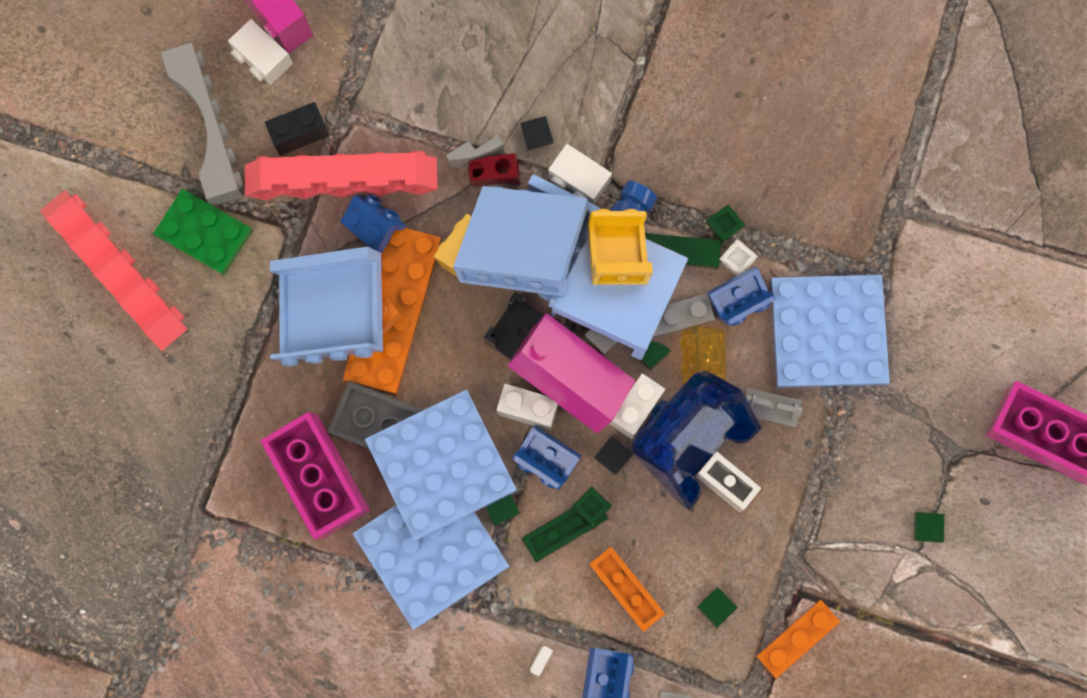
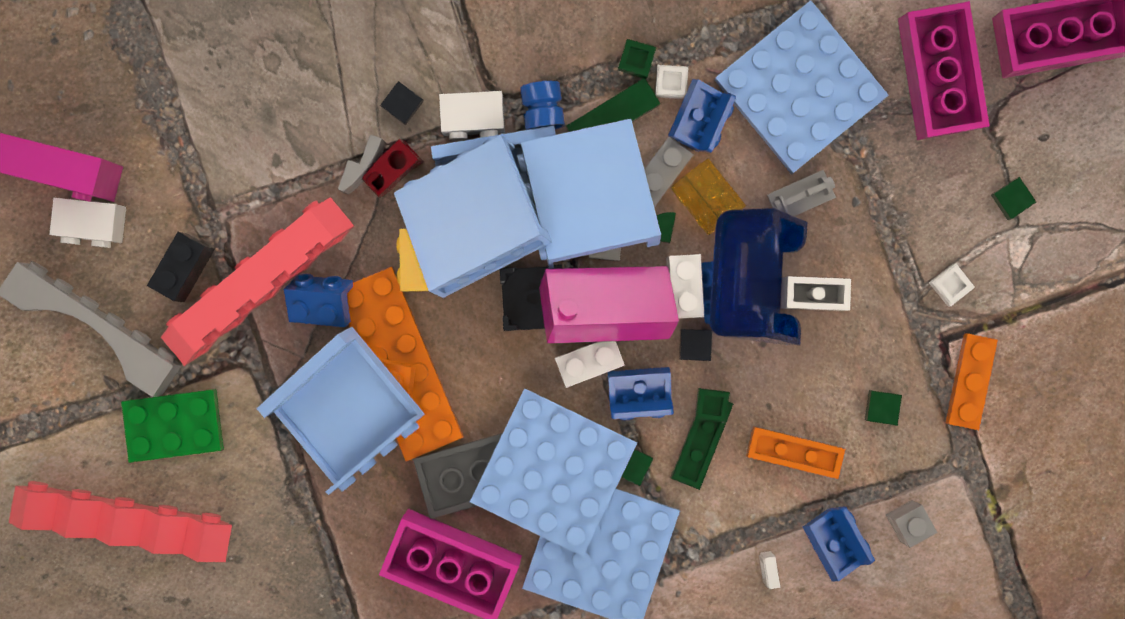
camera: 40 degrees left, 10 degrees up
yellow panel [587,209,653,285] -> none
none -> dark pink brick [898,1,990,140]
none -> white tile [929,263,975,307]

